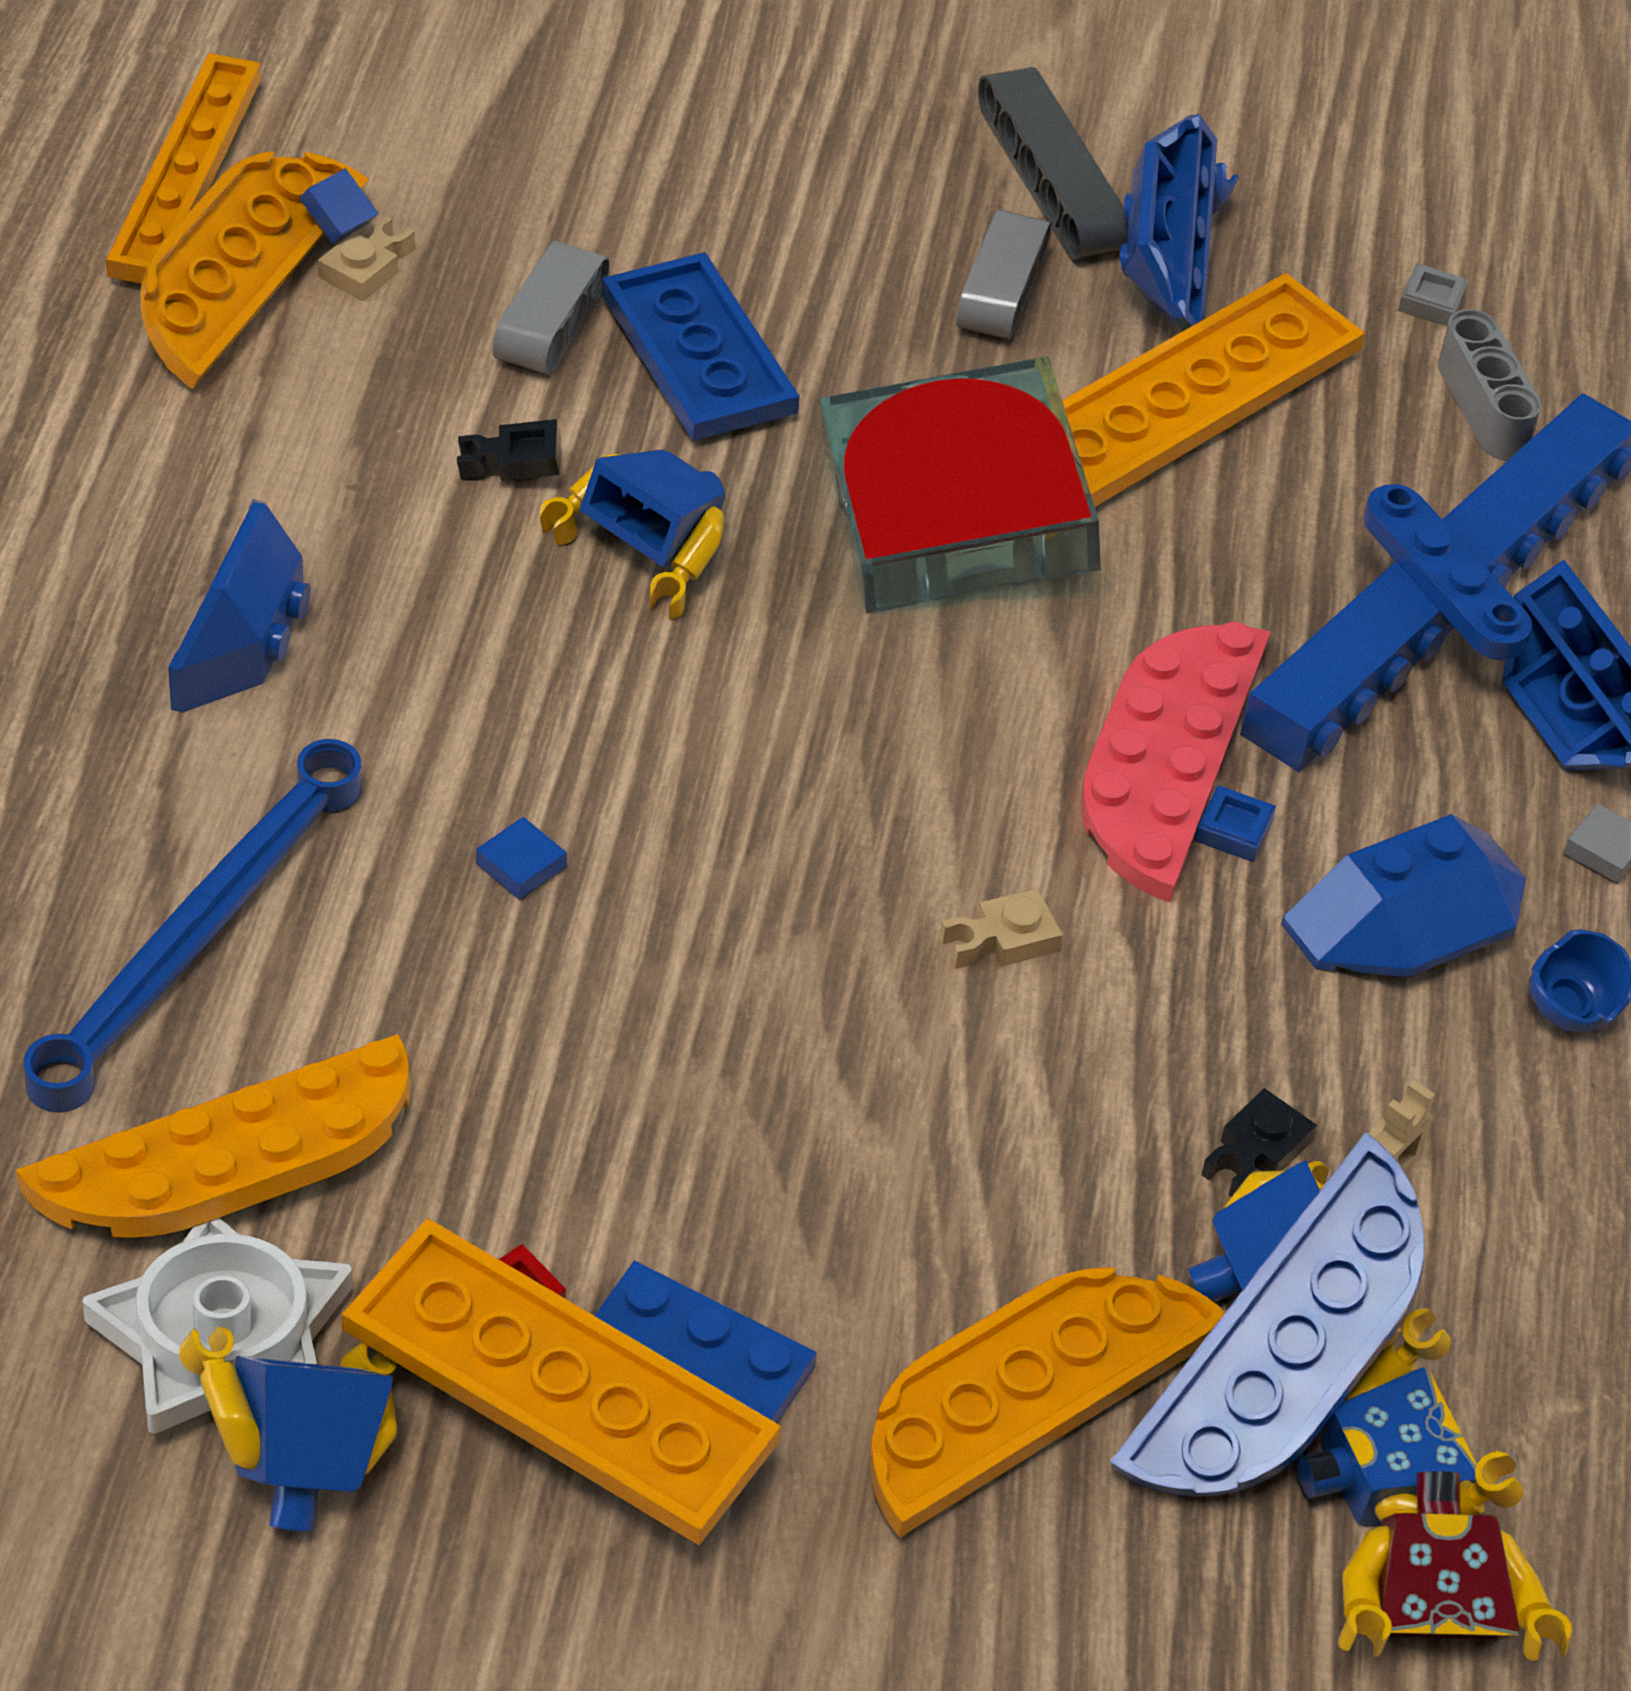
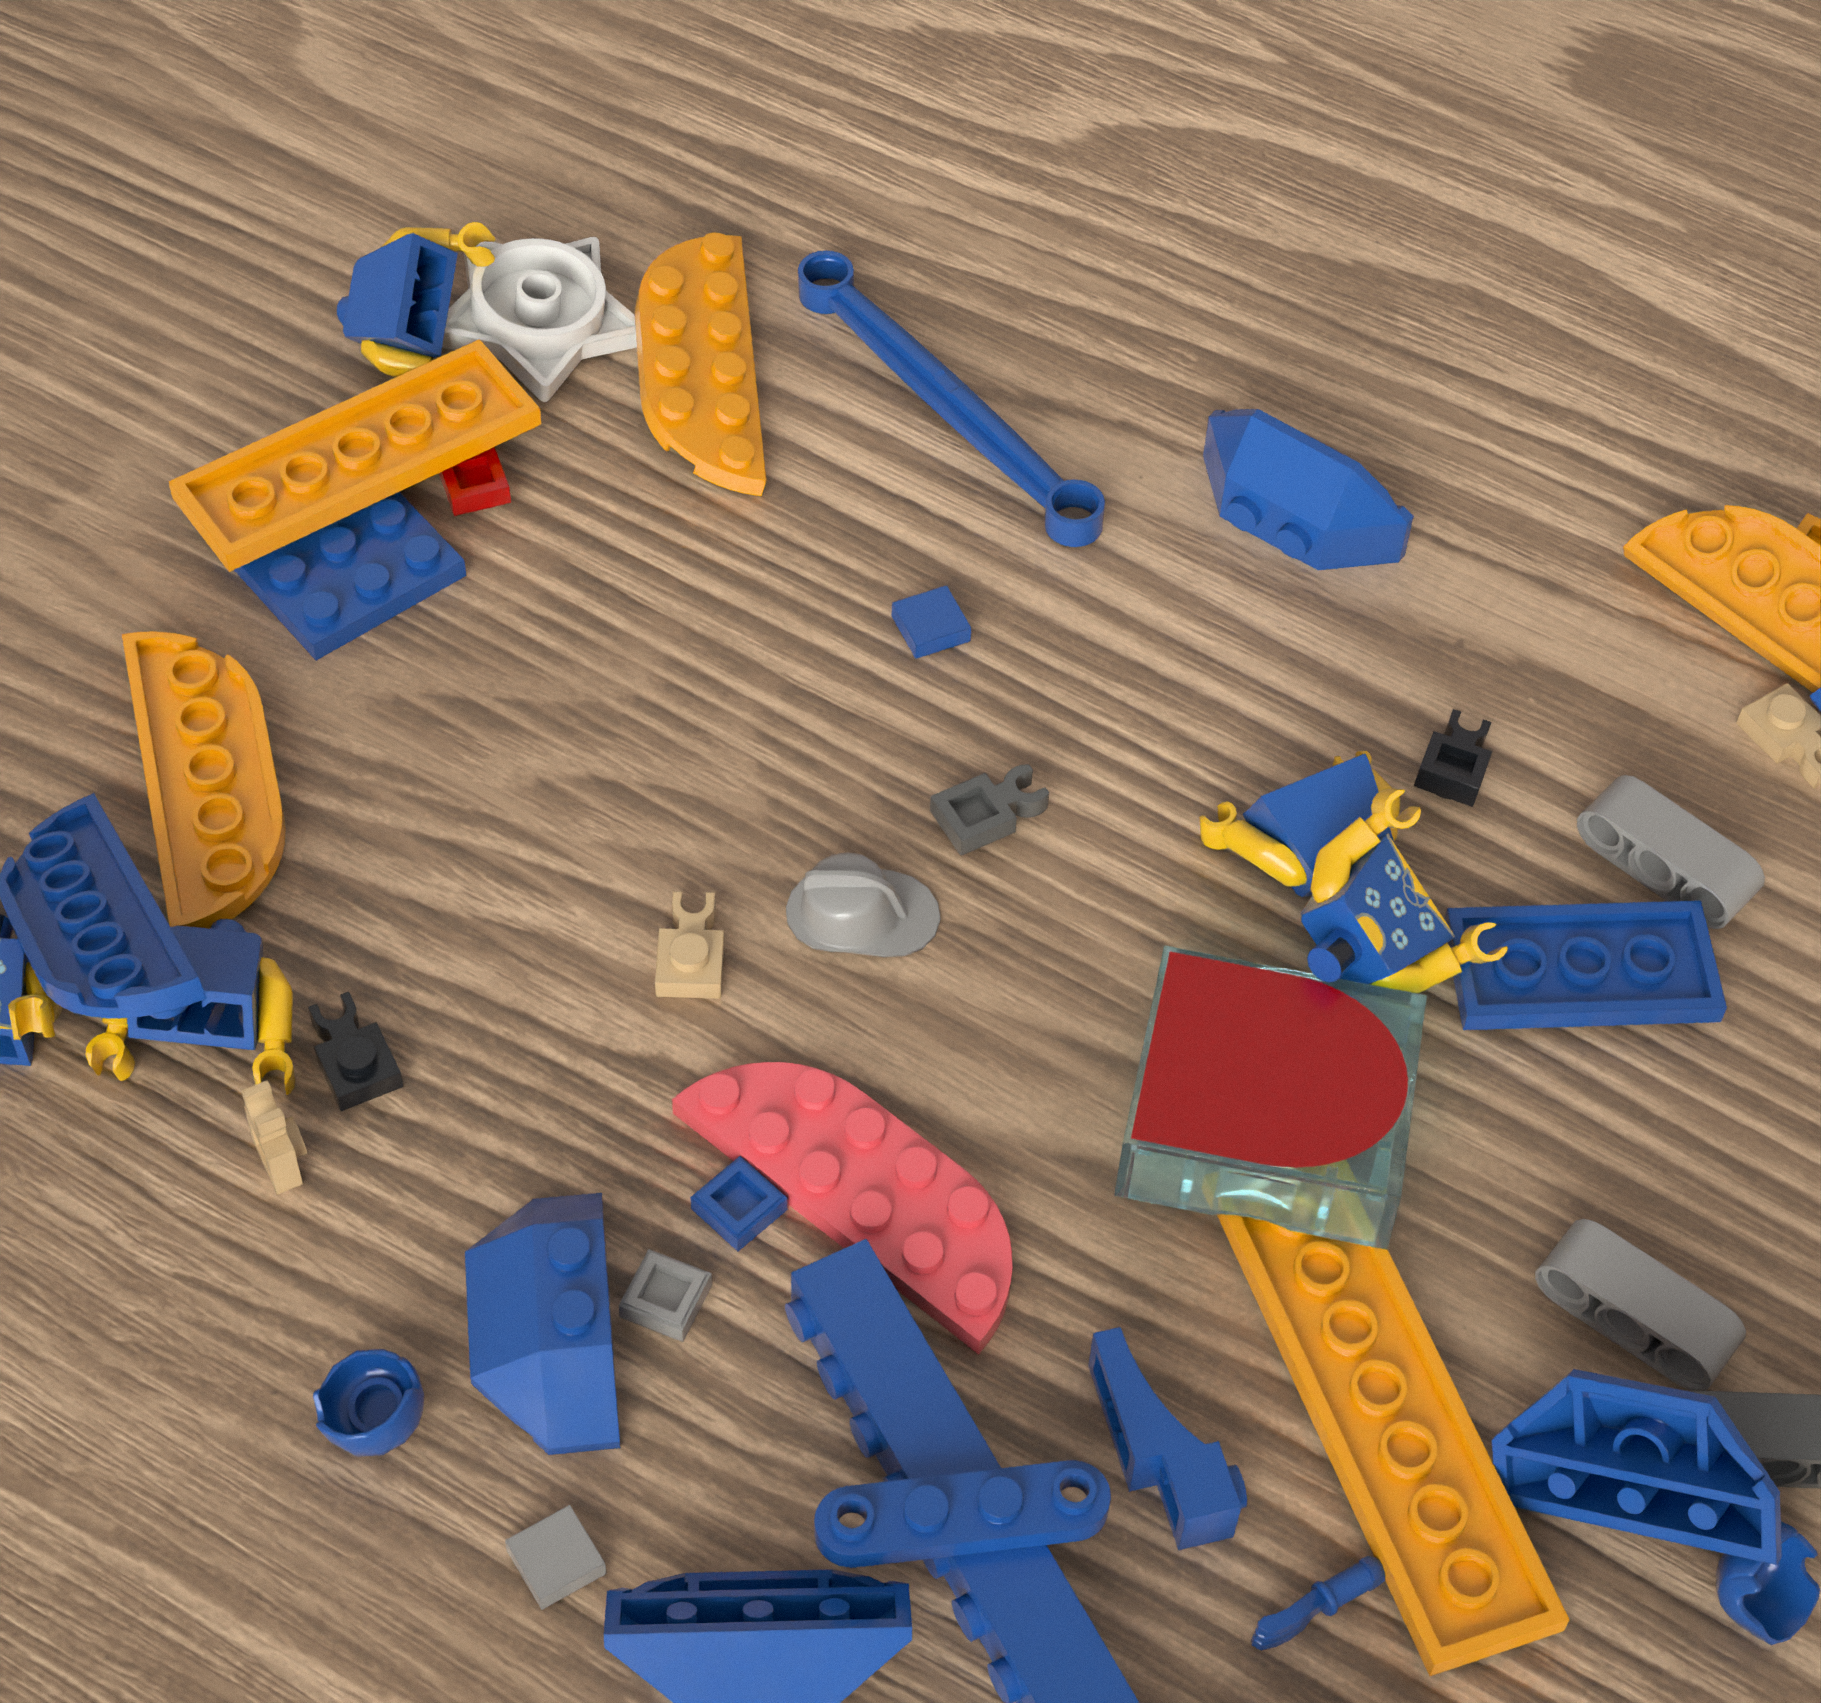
camera: 115 degrees right, 5 degrees up
none -> light grey tile [619,1249,712,1342]
none -> light grey piece [786,852,941,957]
none -> dark grey plate [930,764,1049,856]
none -> blue slope [1088,1327,1247,1551]
none -> blue piece [1251,1556,1386,1651]
none -> torso [1301,788,1508,994]

